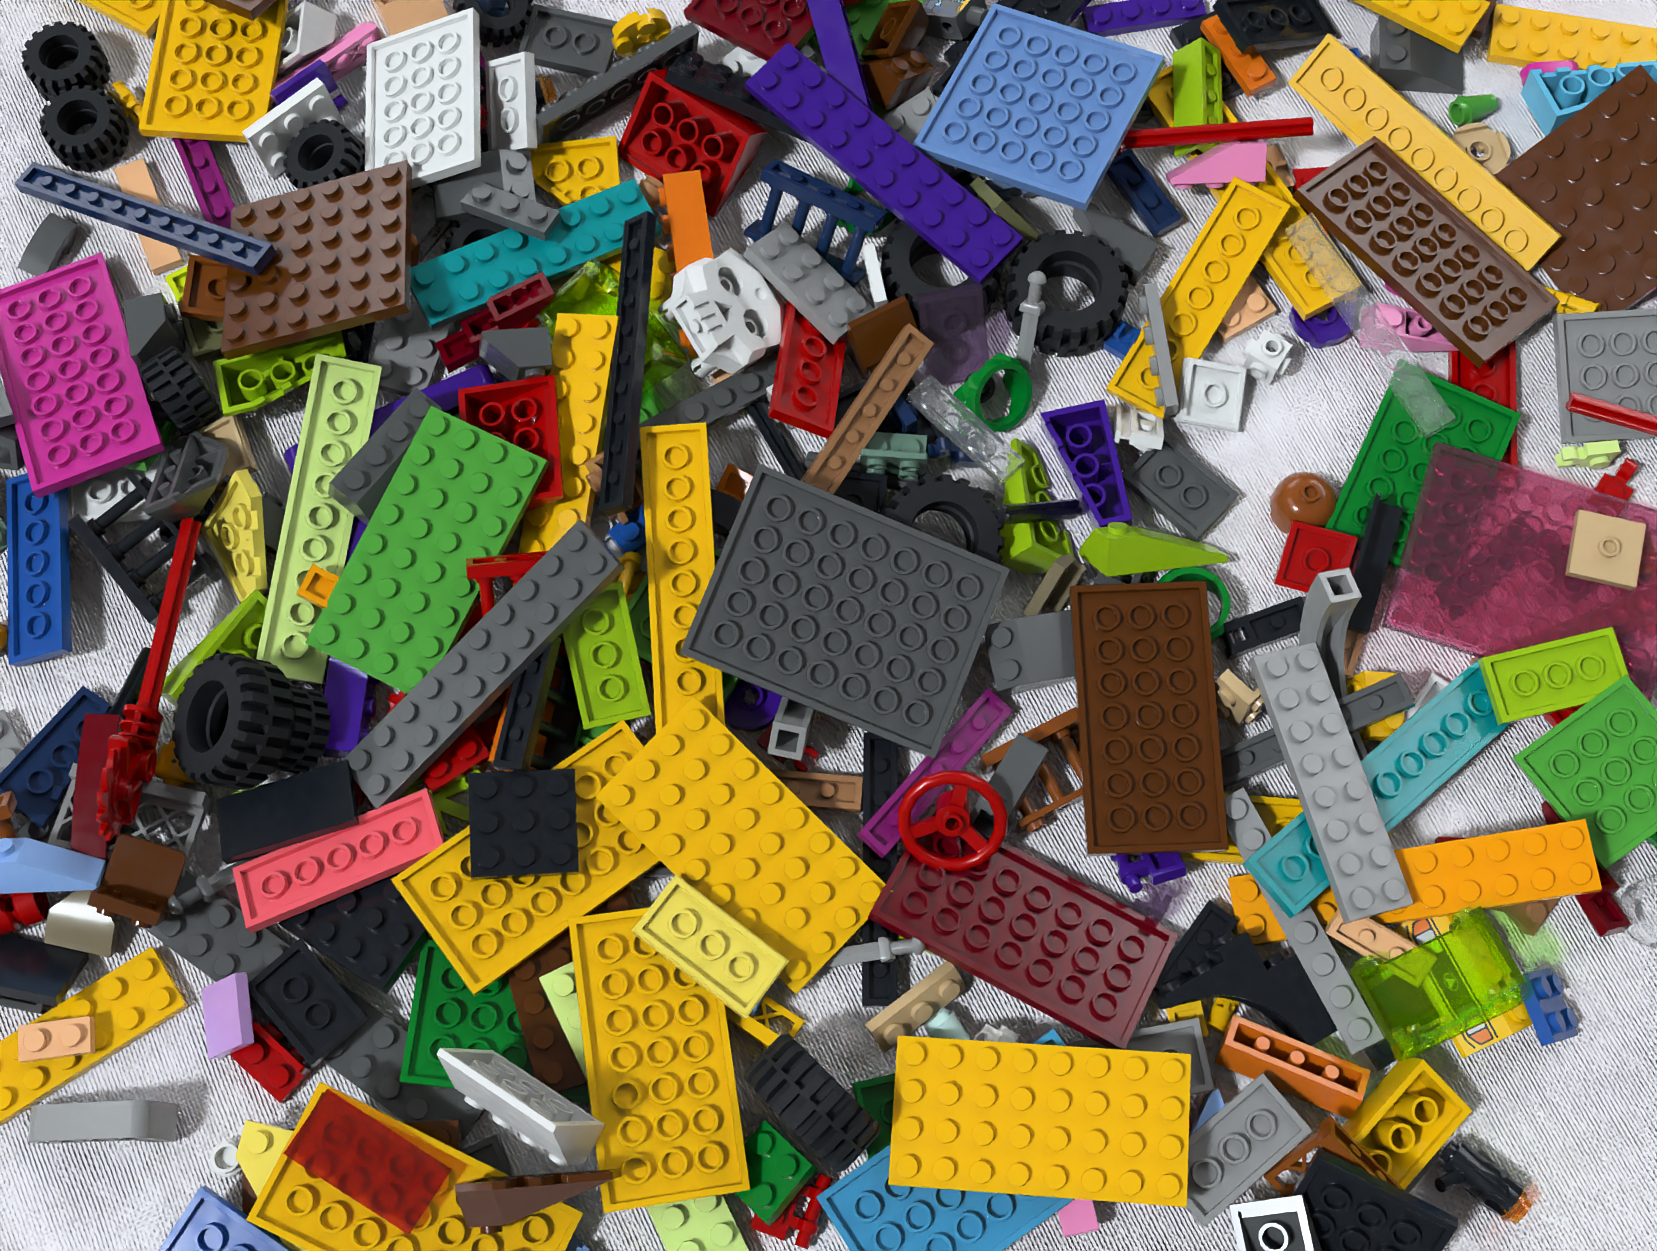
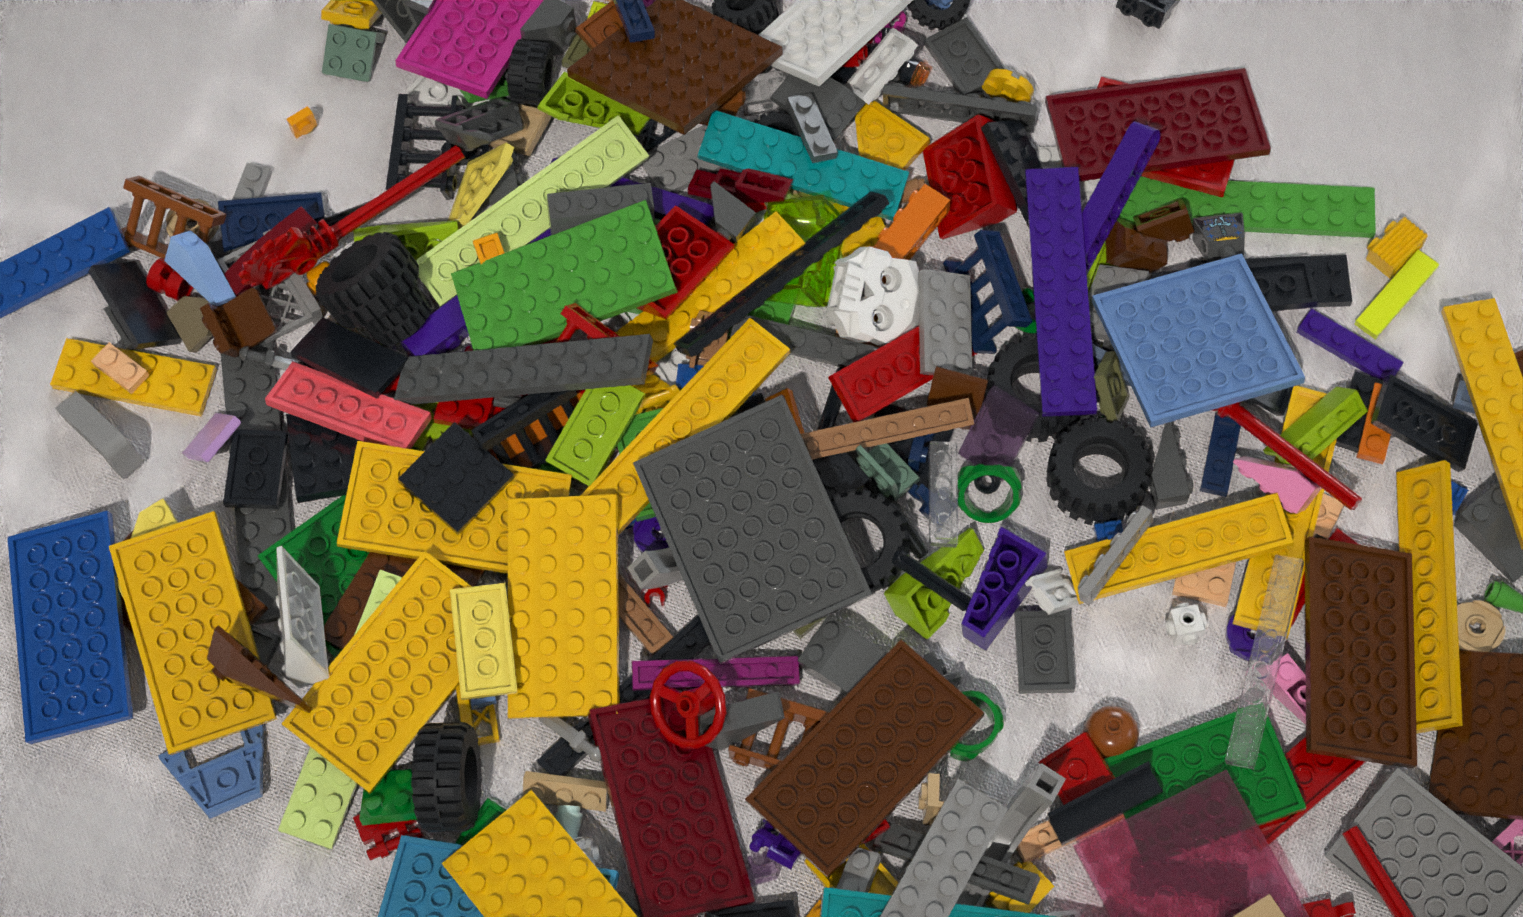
camera: 50 degrees right, 5 degrees down
blue plate [6,473,72,667] -> none
white plate [210,1140,242,1178] -> none
red bracket [230,1021,313,1104] -> none
clear red tile [283,1089,452,1235] -> none
white tile [862,243,888,309] -> none
light grey sword [1016,271,1047,373] -> none
dark tan slope [1023,554,1087,616] -> none
lime wedge [1079,522,1228,577] -> none
white tile [1175,357,1247,432] -> none
black plate [1219,596,1304,660] -> none
yellow pin [1541,284,1601,314] -> none
yellowish green plate [1554,440,1621,470] -> none

